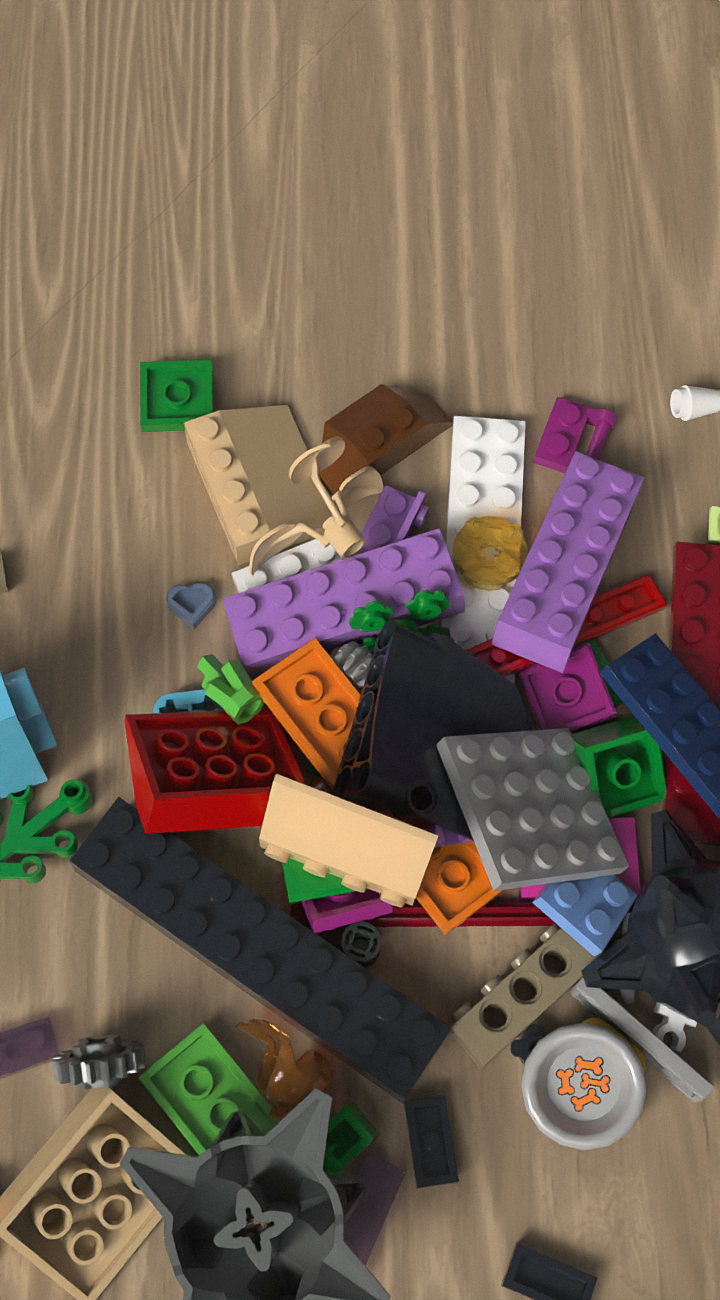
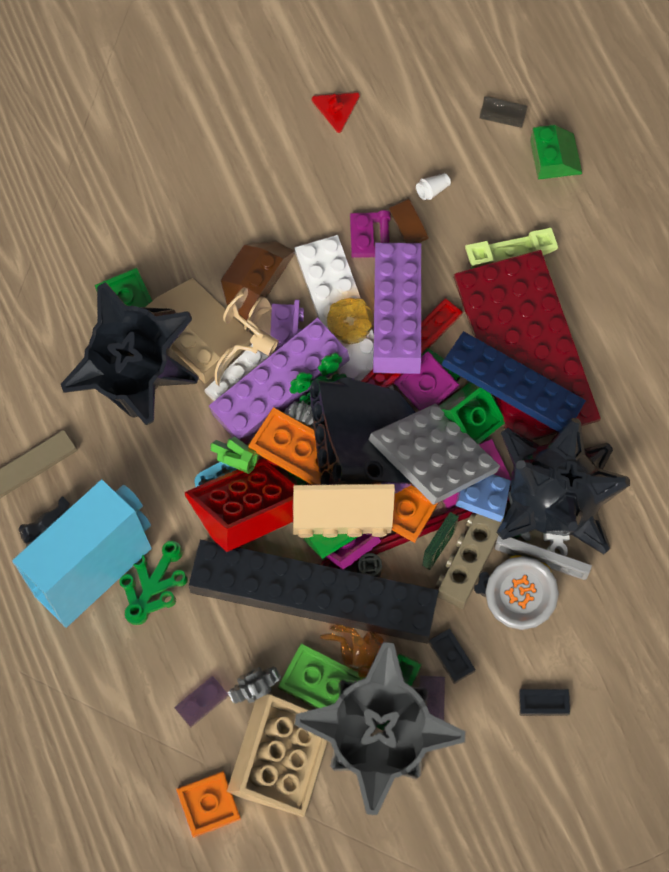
camera: 20 degrees left, 0 degrees up
sand blue tile [166,583,216,629] -> none
none -> black piece [61,282,199,425]
none -> red piece [312,93,360,133]
none -> reddish brown slope [389,199,429,243]
none -> clear green tile [422,512,459,570]

